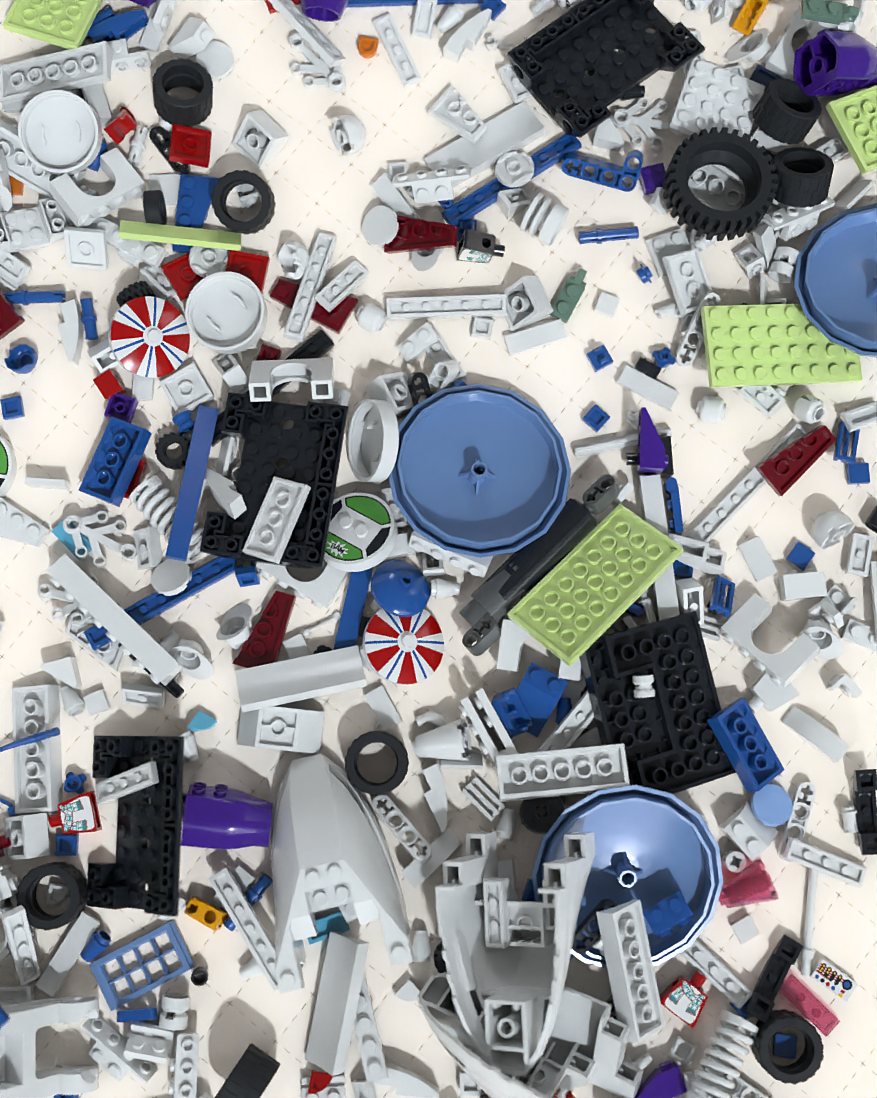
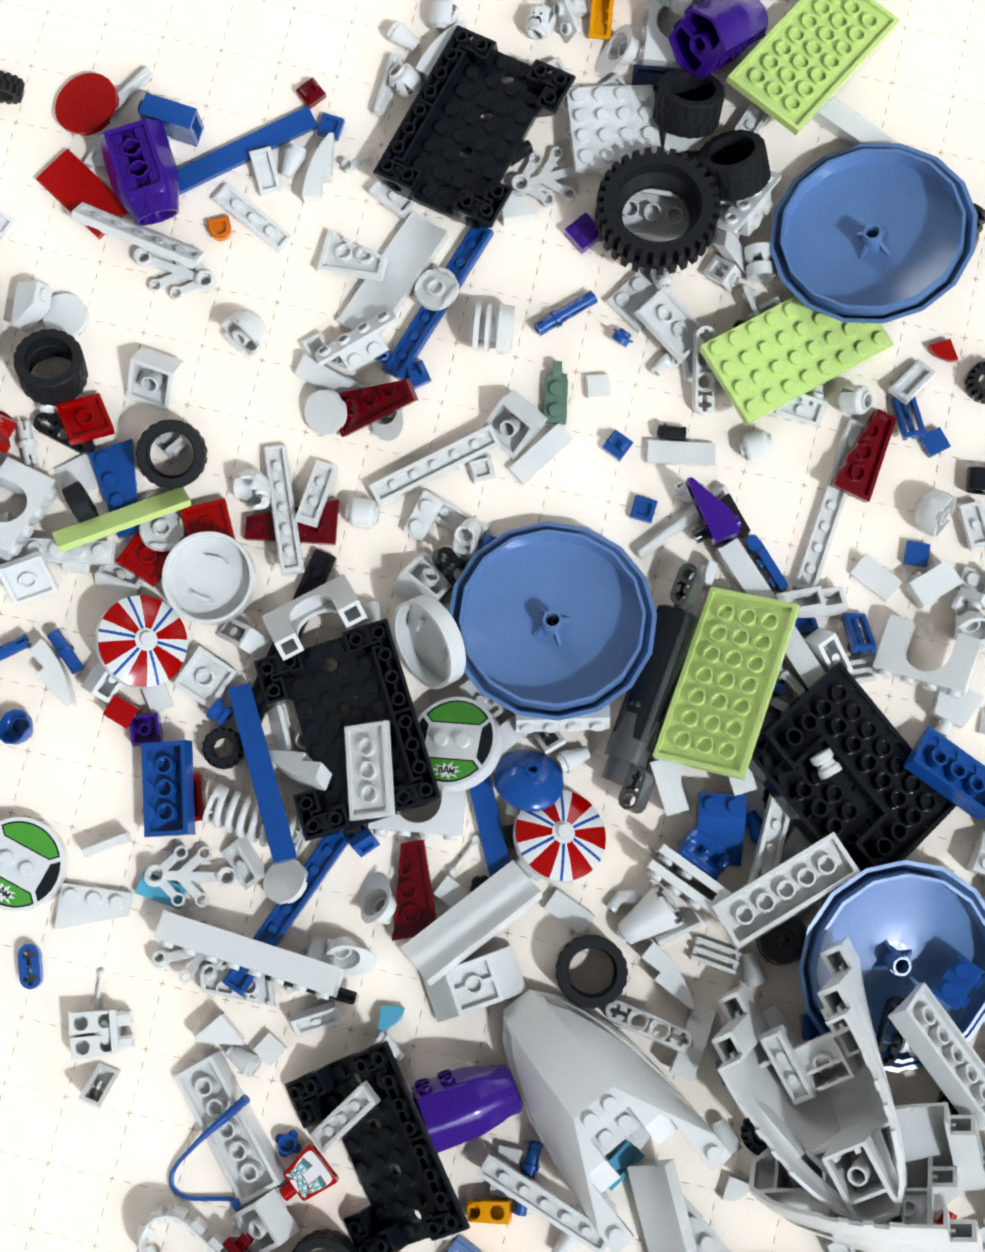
camera: 25 degrees left, 0 degrees up
blue tile [0,396,25,420] -> none
blue tile [55,834,79,856] -> none
black tyre [116,281,155,307] -> none
dark red tile [256,343,282,361] -> none
black torso [457,228,505,263] -> none
white slope [497,187,532,220] -> none
blue beam [561,149,644,192] -> none
white tile [649,187,668,215] -> none
blue plate [652,347,675,368] -> none
white slope [833,180,875,213] -> none

